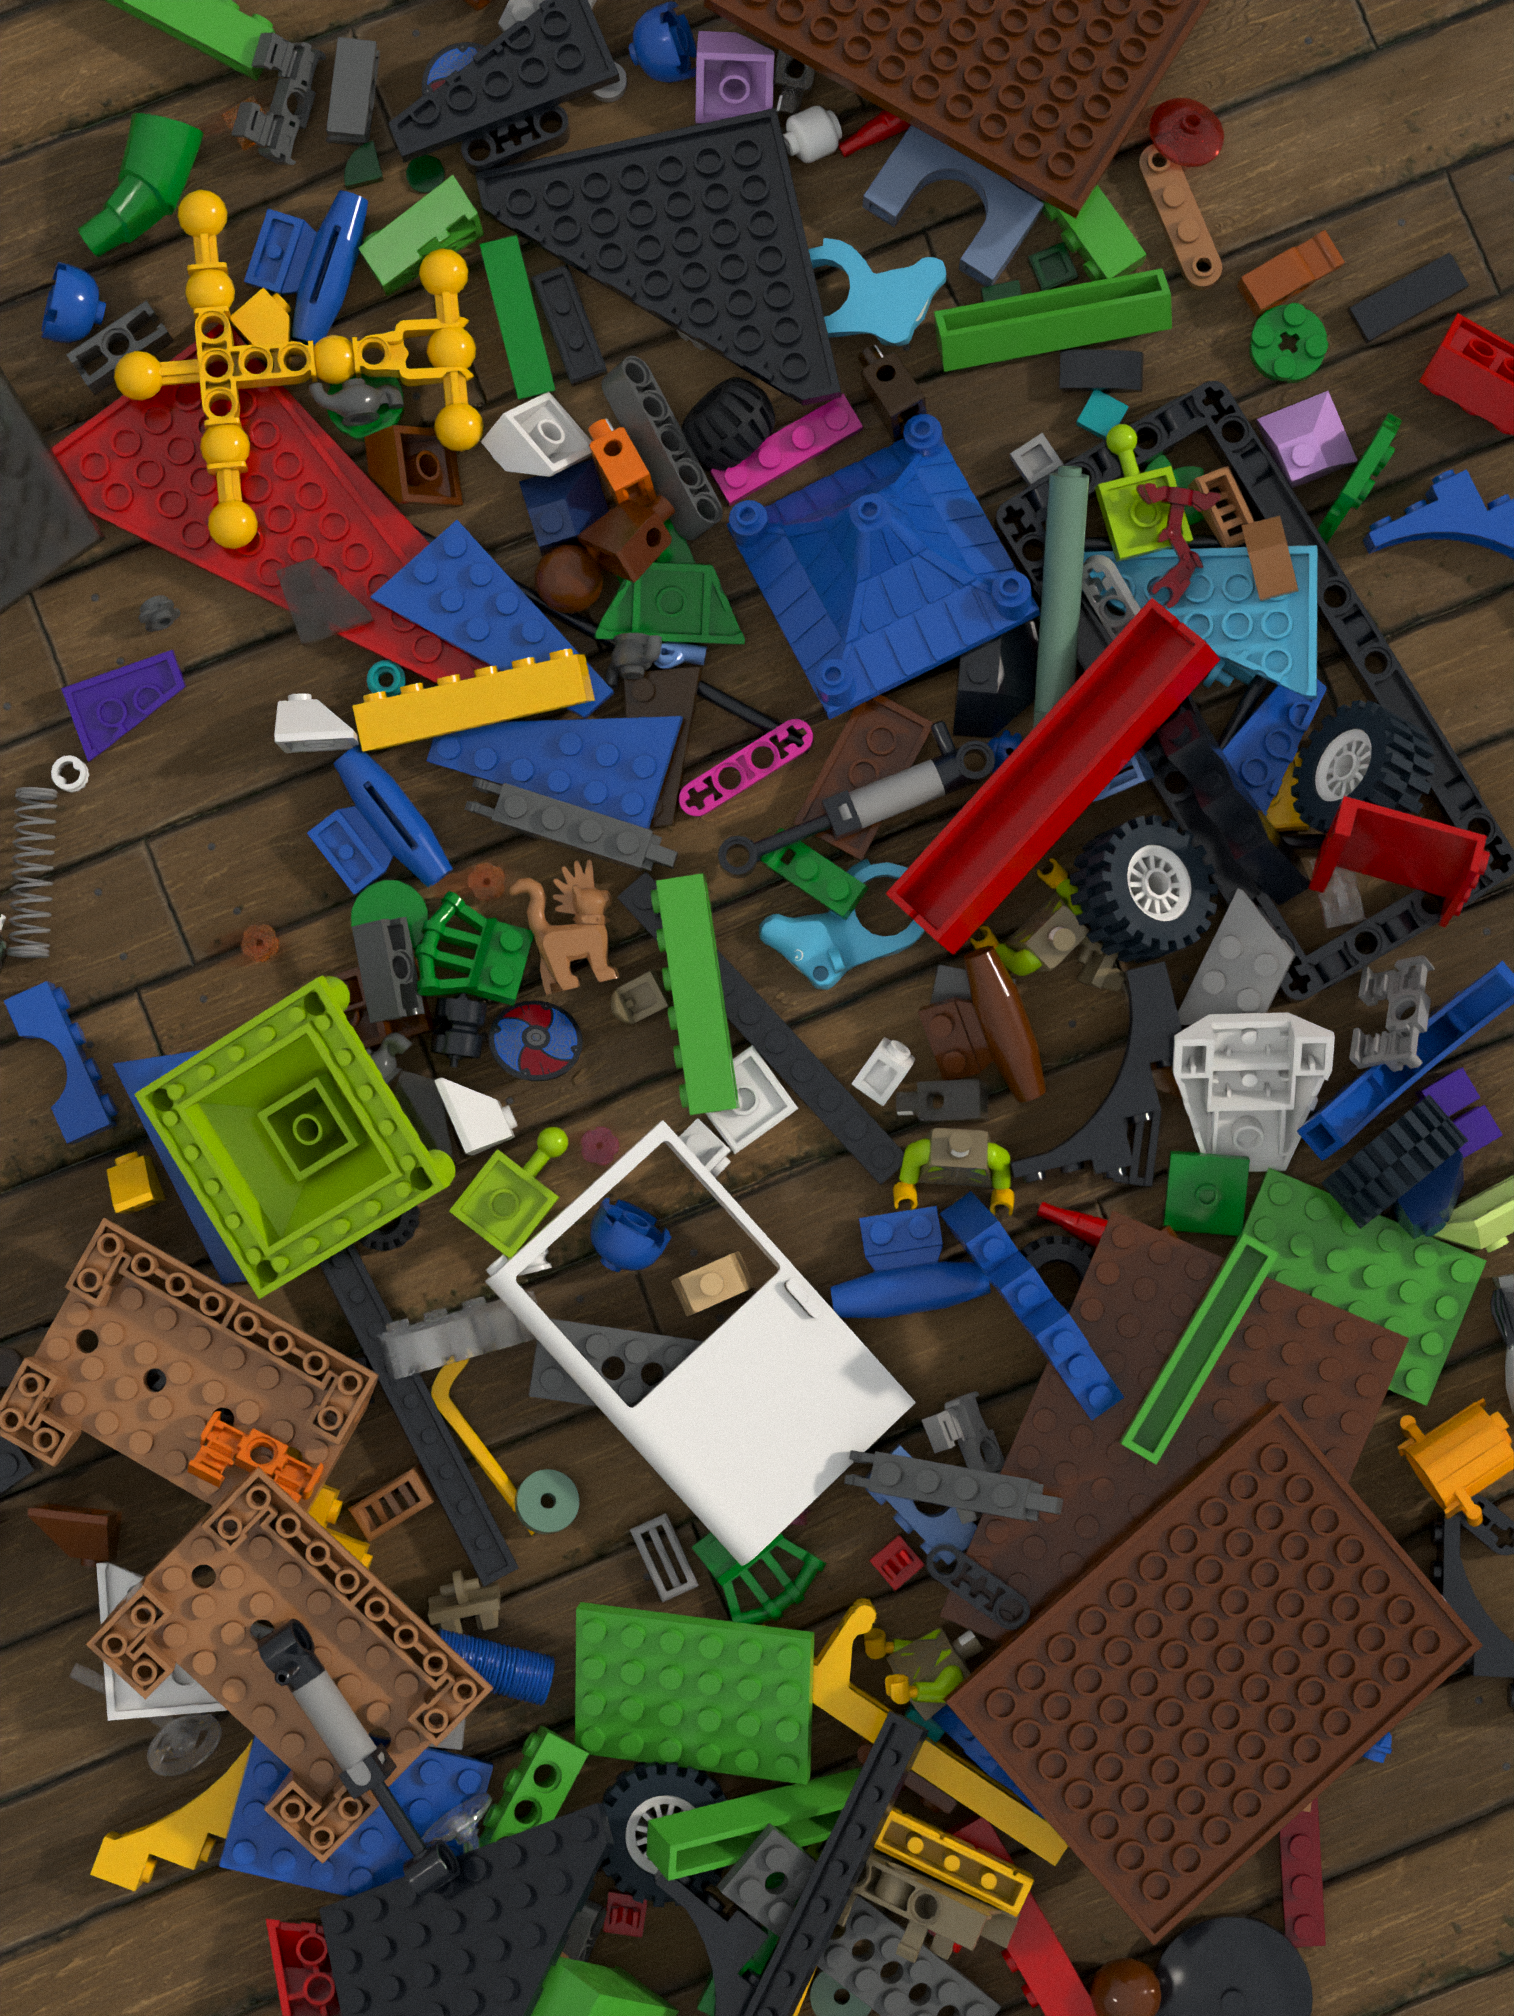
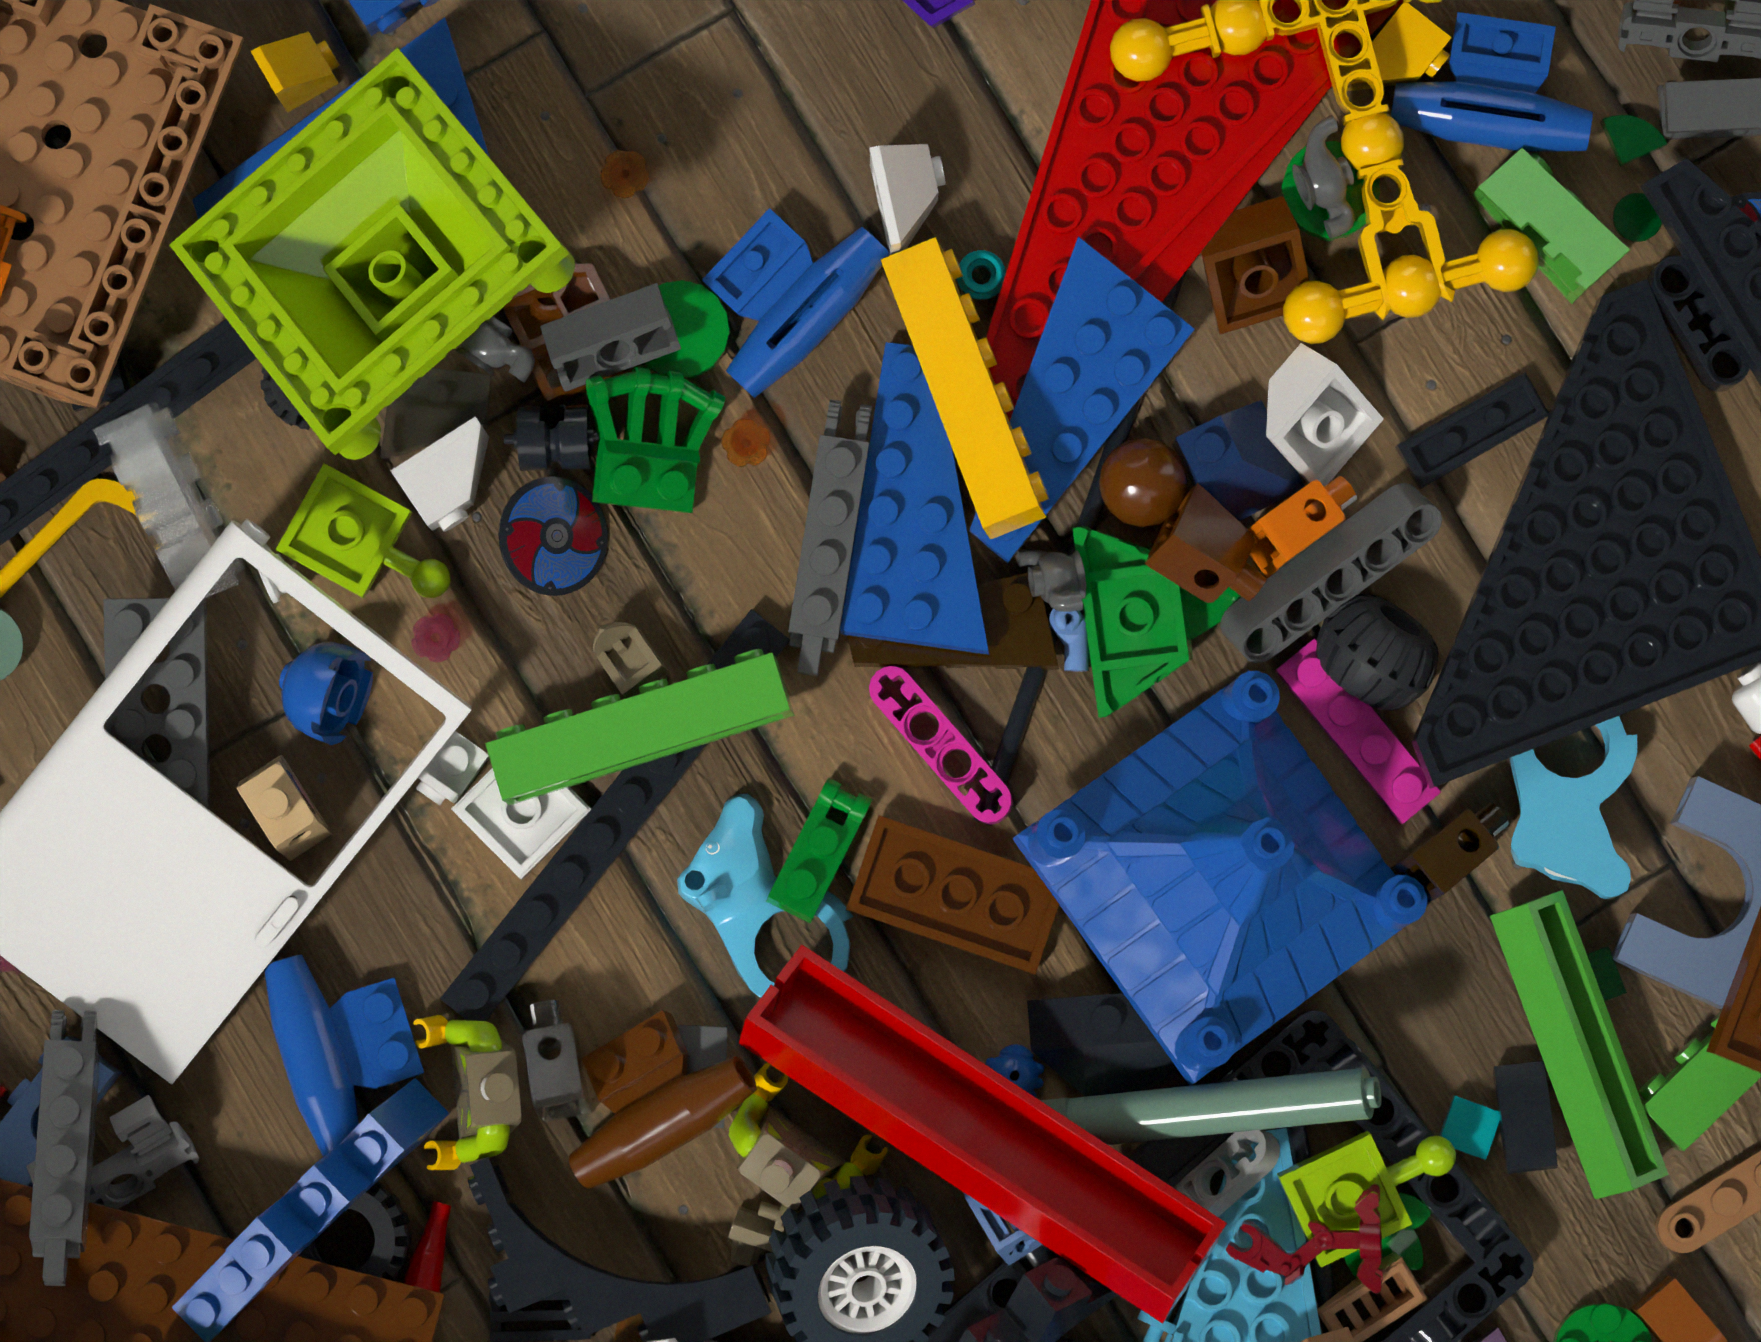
camera: 80 degrees right, 0 degrees up
clear smoke wing [276,558,374,646] -> none
green slope [479,235,555,399] -> none
medium nougat animal [509,859,620,995] -> none
black piece [718,721,995,879] -> none
white bracket [851,1037,916,1106] -> none
light grey plate [1009,433,1064,486] -> none
dark green tile [1027,242,1079,291] -> none

